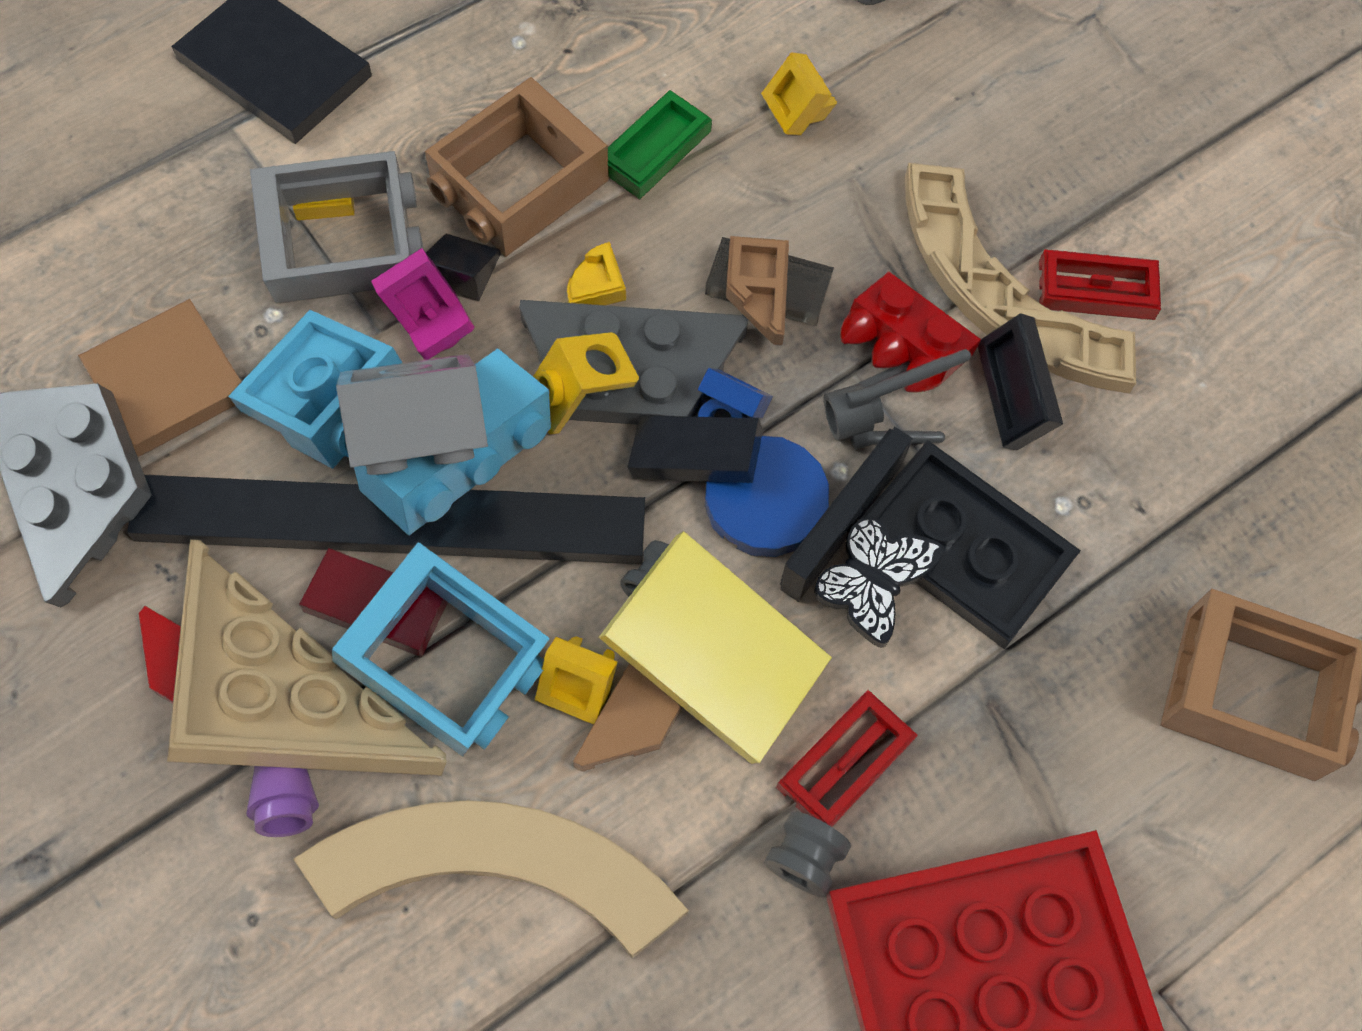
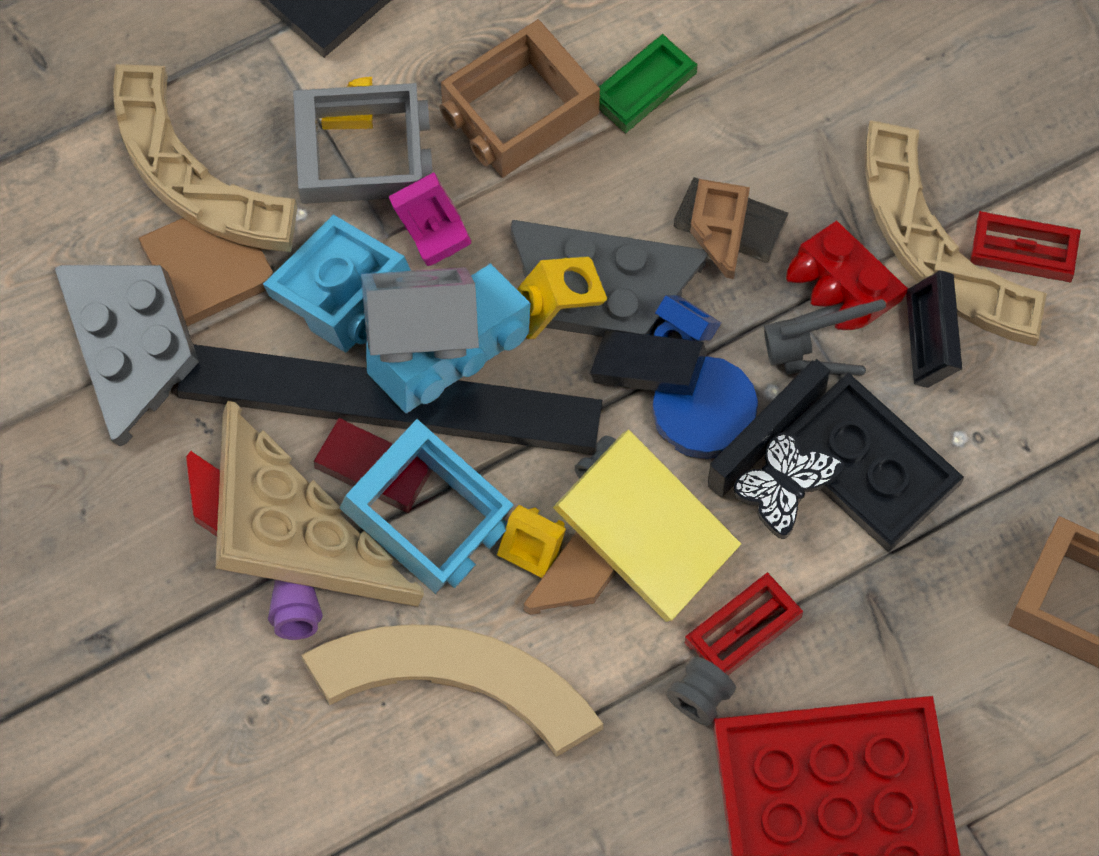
camera: 10 degrees right, 0 degrees up
black slope [426,233,501,301] -> none
yellow tile [567,242,626,305] -> none
yellow tile [761,52,837,135] -> none
none -> tan tile [113,64,297,252]

